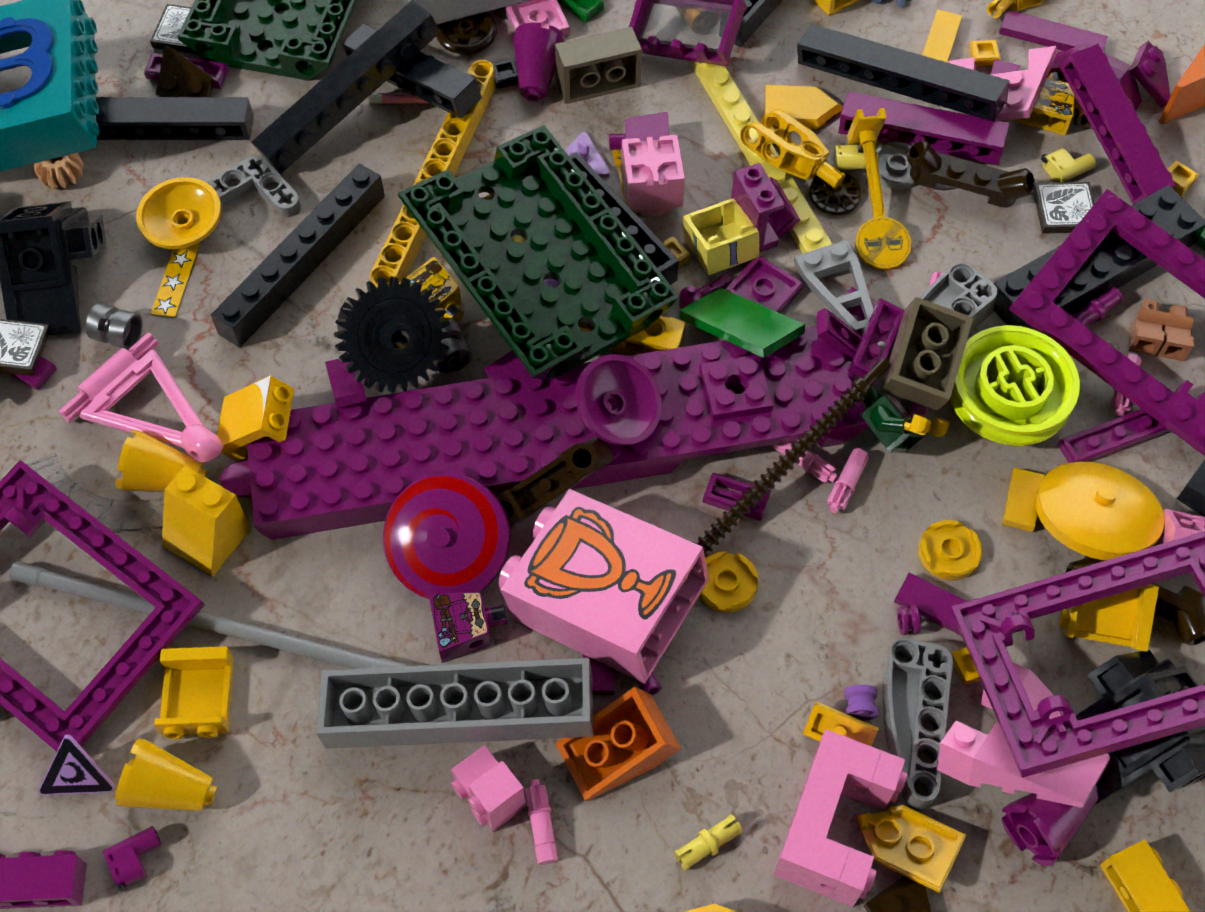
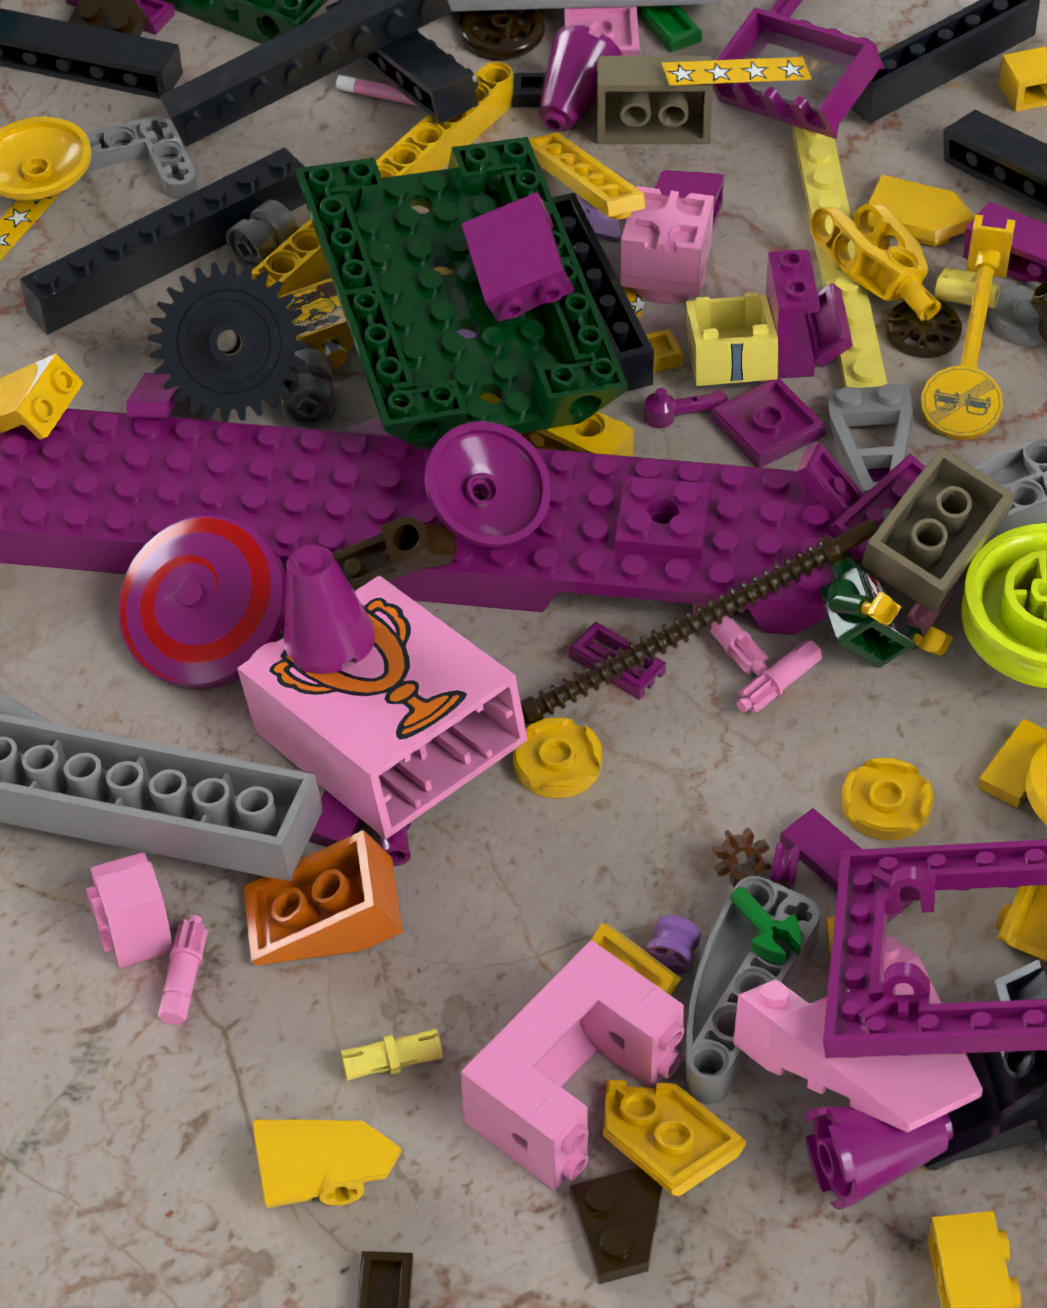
camera: 20 degrees right, 10 degrees down
torso [429,592,507,663] -> none
green tile [679,288,805,358] -> none
none -> flat silver wheel [226,200,299,270]
none -> magenta cone [284,545,375,674]
none -> magenta panel [461,192,574,322]
none -> yellow plate [529,132,646,219]
none -> yellow sticker [661,57,812,85]
none -> reddish brown gear [712,827,772,888]
none -> green bar [730,887,801,965]

